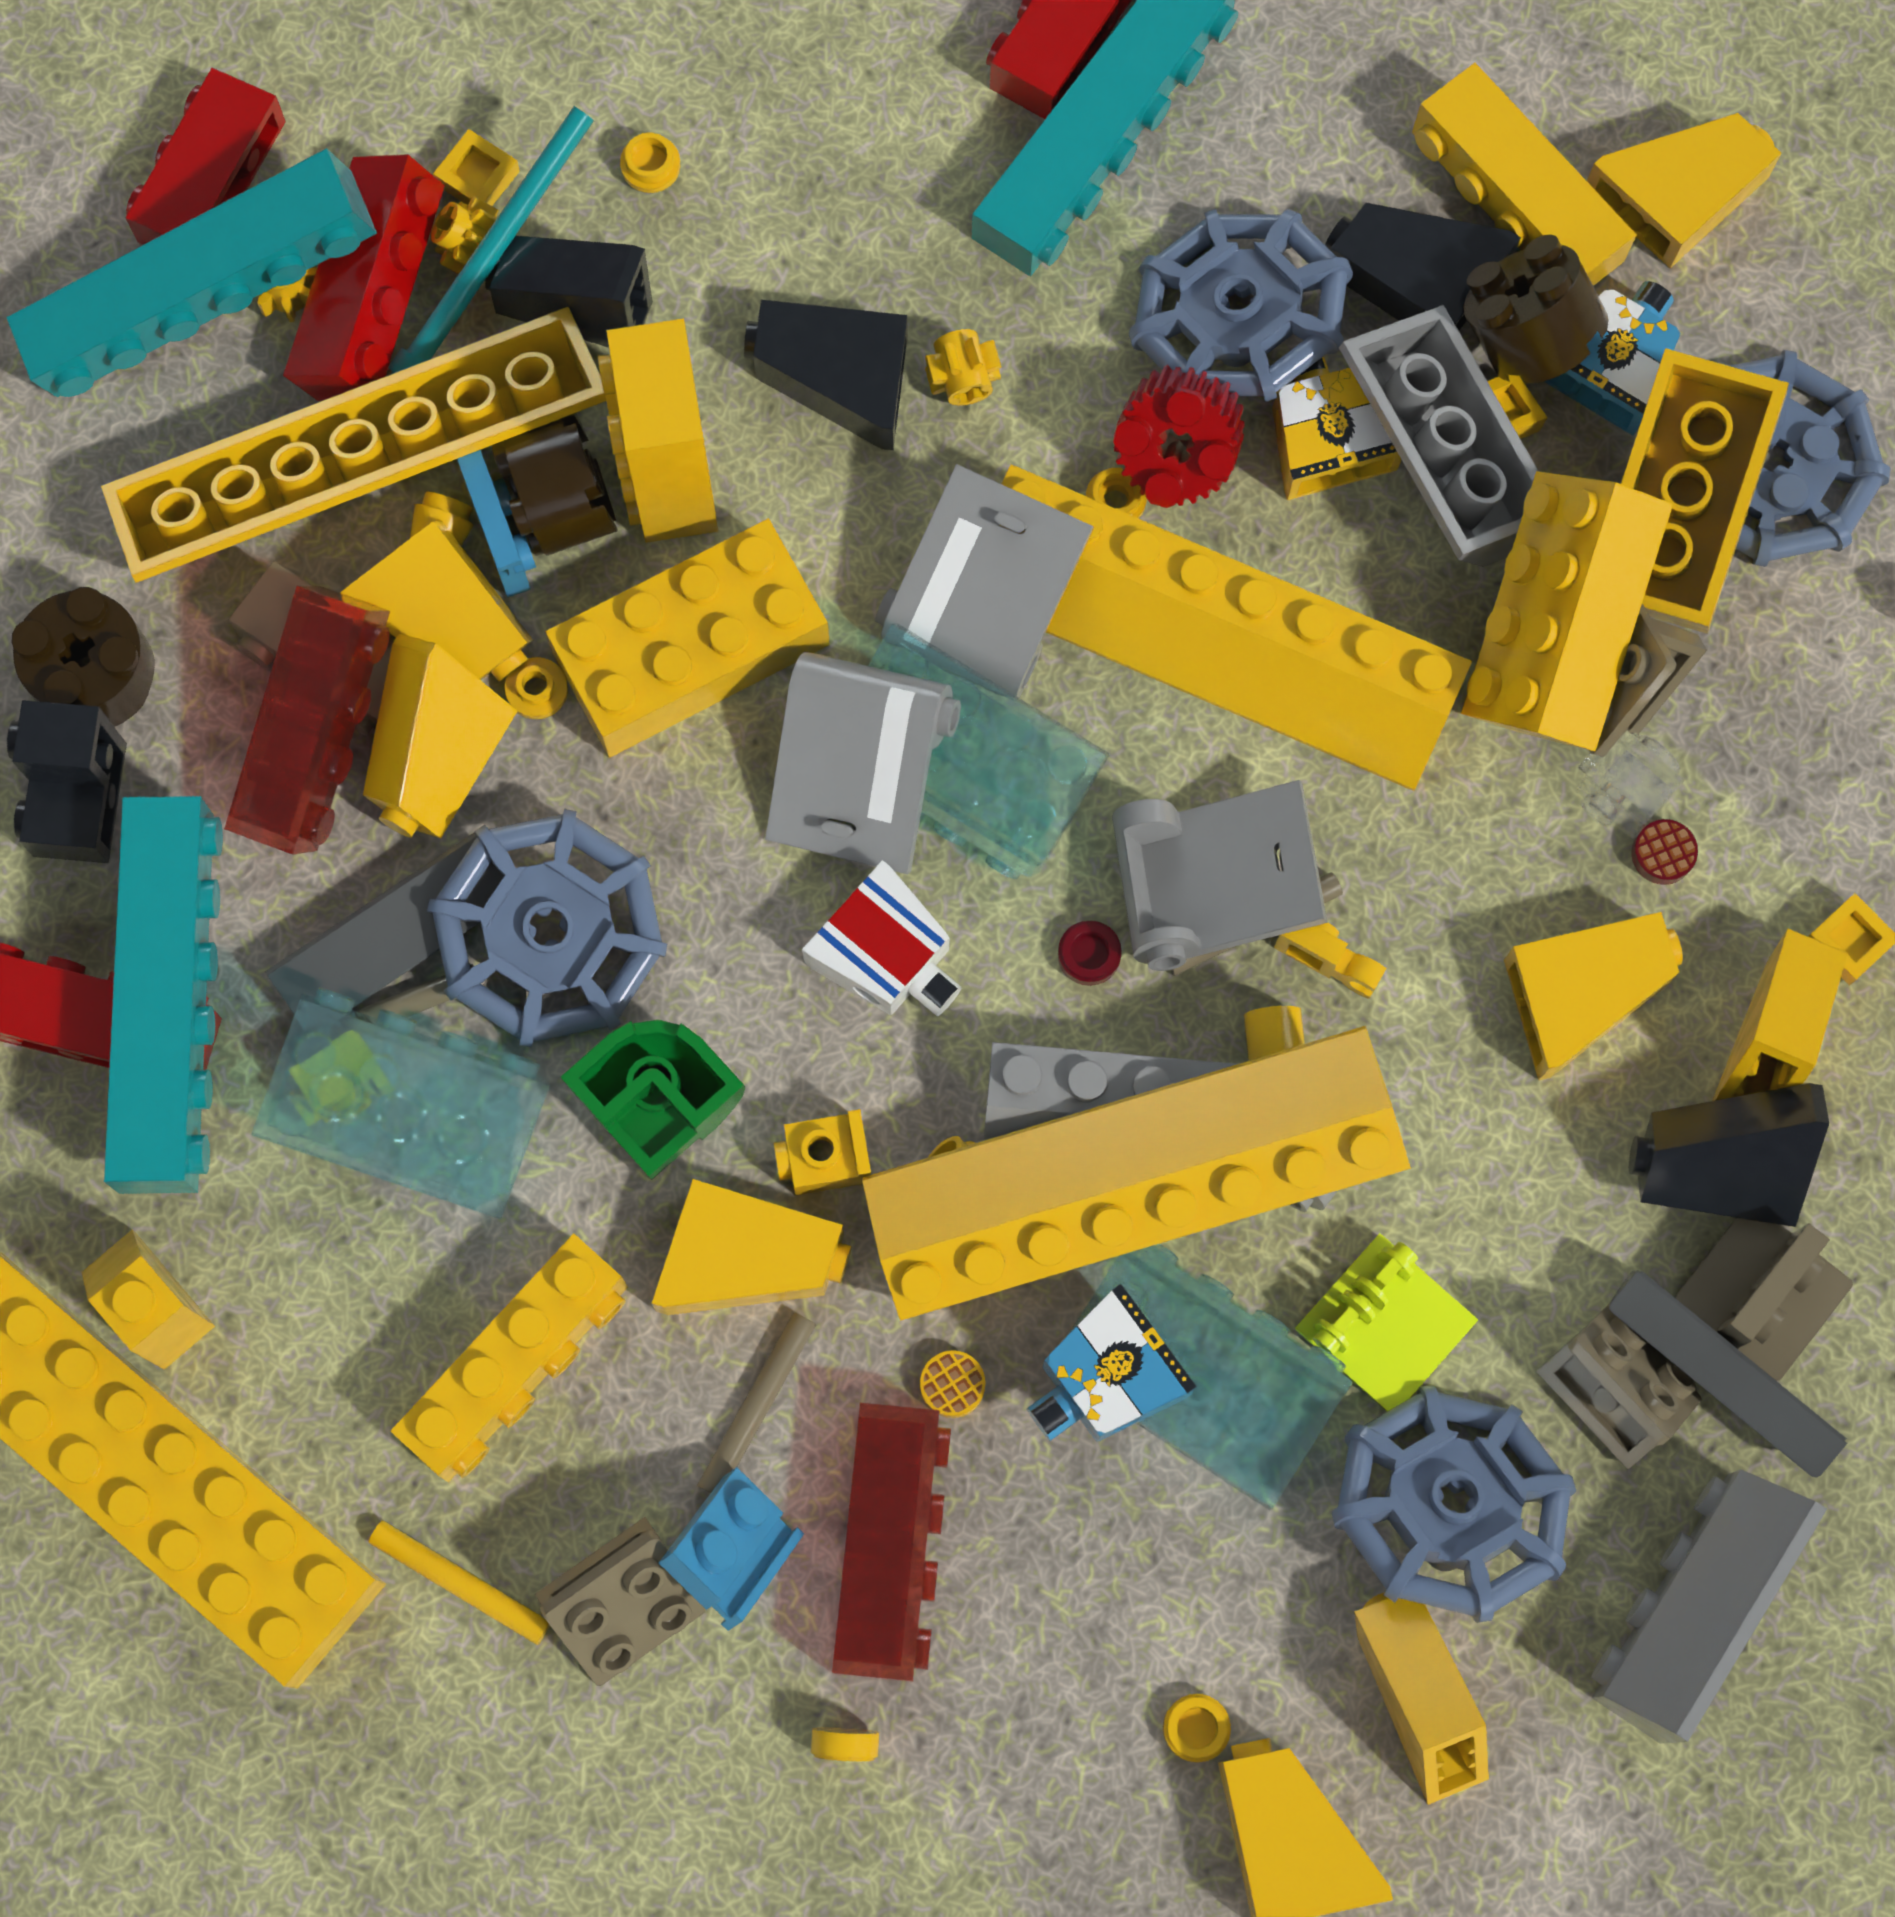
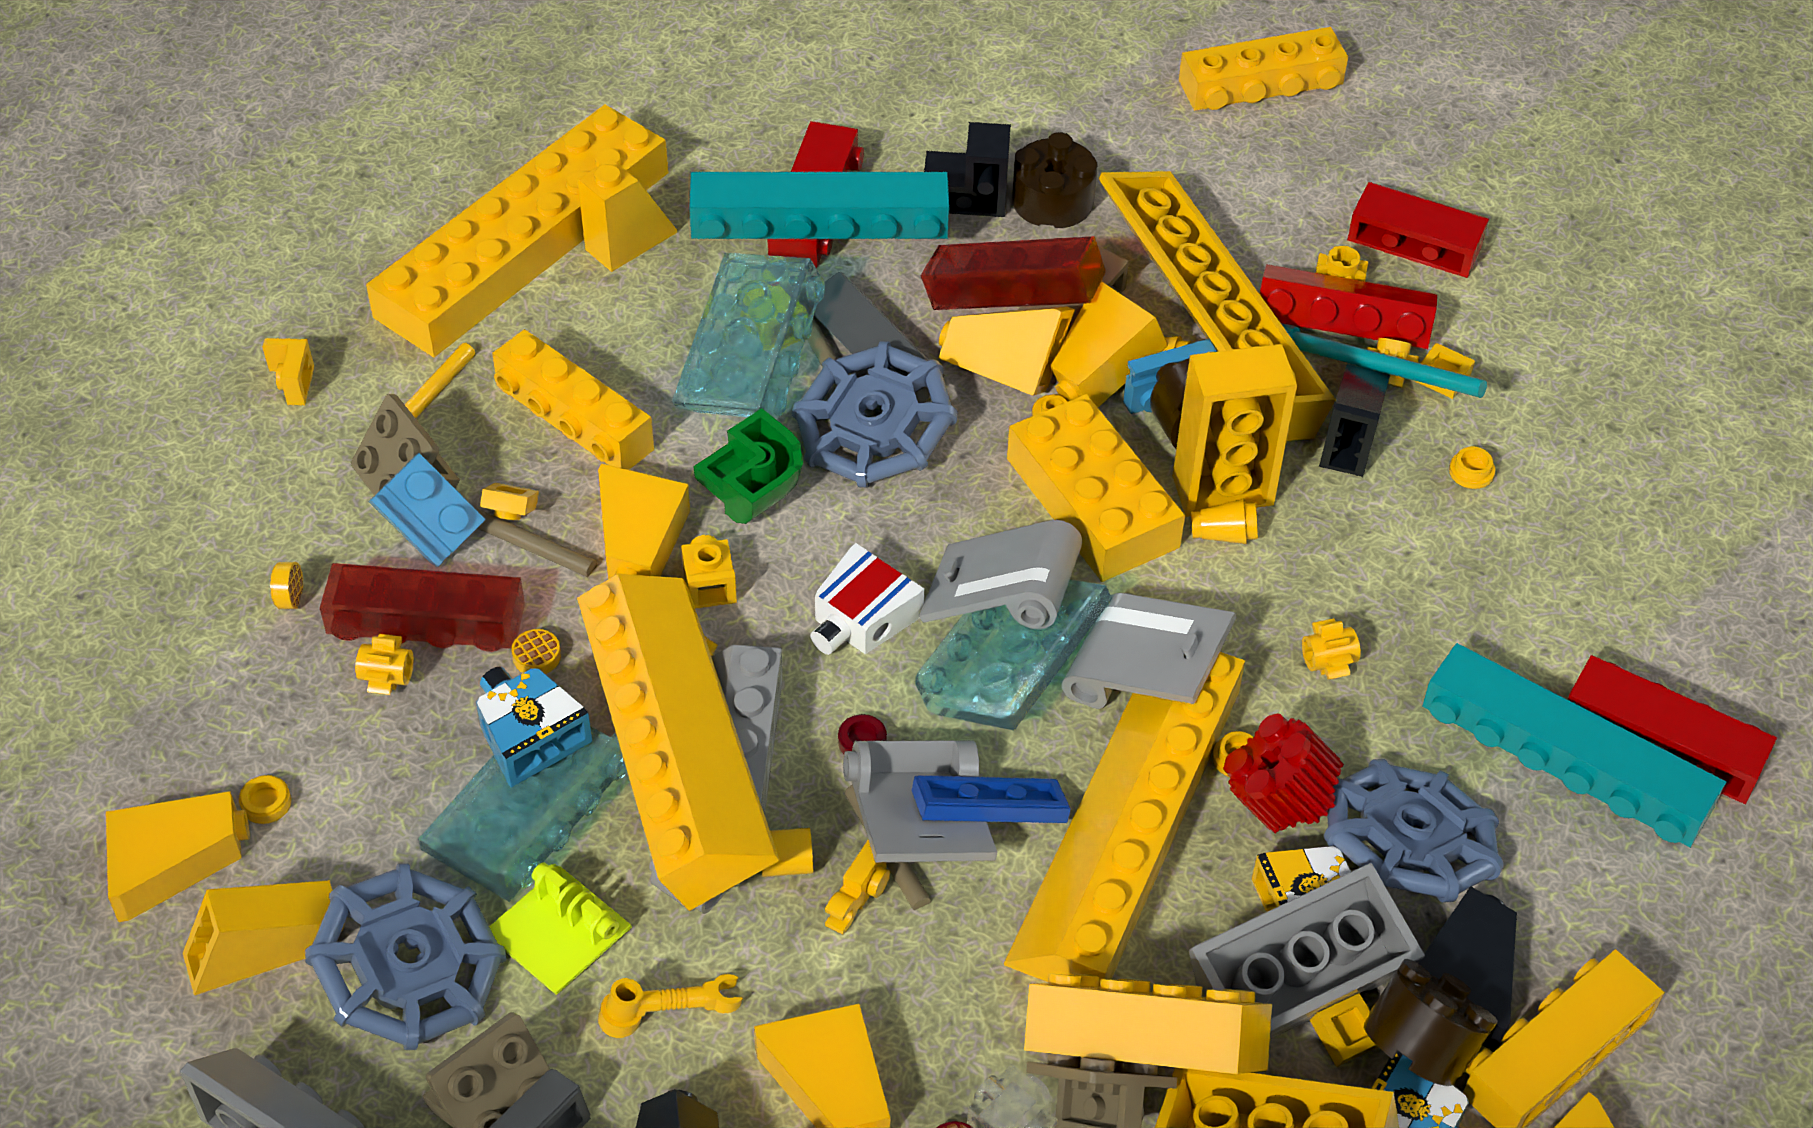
camera: 90 degrees right, 25 degrees down
teal brick [6,148,377,397] -> none
black slope [744,299,908,451] -> none
none -> yellow bracket [262,338,315,406]
none -> yellow gear [355,634,414,695]
none -> yellow plate [480,483,539,520]
none -> yellow brick [598,974,743,1038]
none -> blue tile [911,775,1071,823]
none -> yellow cone [1191,499,1258,544]

